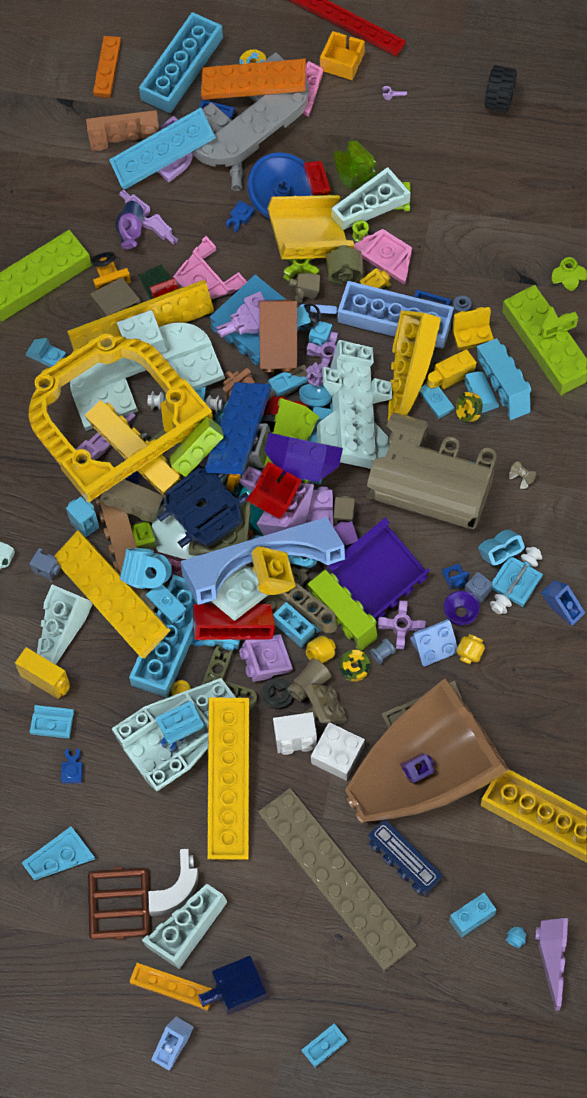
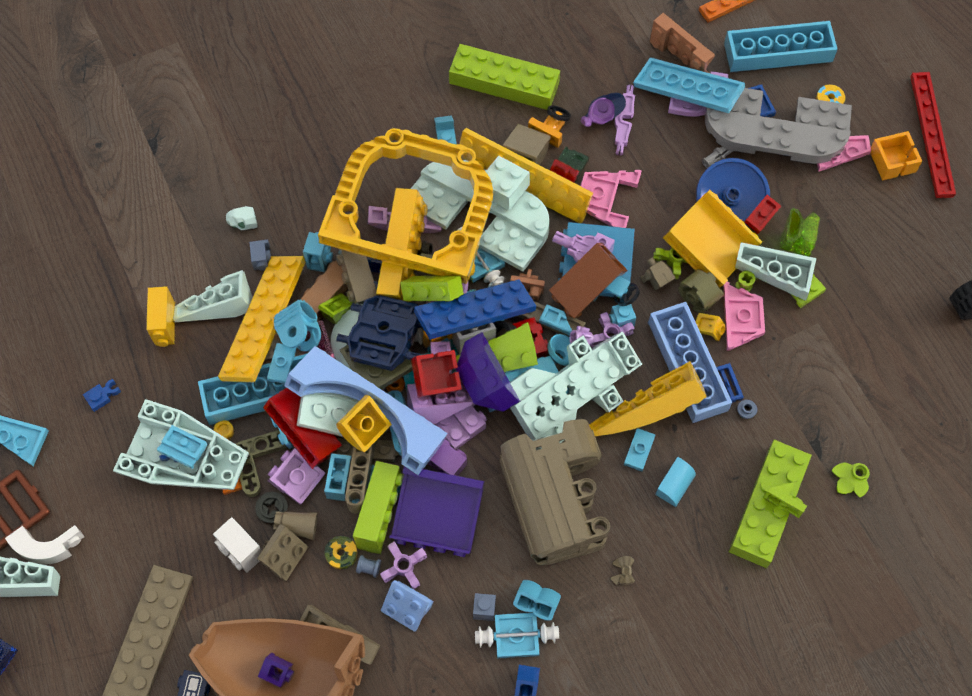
camera: 50 degrees right, 0 degrees up
medium azure plate [30,705,74,739] -> none
orange plate [201,59,307,100] -> none
yellow plate [207,697,249,860] -> none
blue plate [226,201,255,233] -> none
light blue tile [300,304,338,314] -> none
yellow head [306,636,336,664] -> none
white brick [311,722,365,781] -> none
dark tan brick [334,496,355,526] -> none
lavender hand [382,86,407,100] -> none
yellow brick [427,349,477,390] -> none
blue bracket [442,564,469,590] -> none
dark purple piece [444,591,479,626] -> none
yellow bracket [452,307,494,351] -> none
piece [456,392,483,422] -> none
yellow head [456,634,485,665] -> none
medium azure wedge [477,338,531,420] -> none

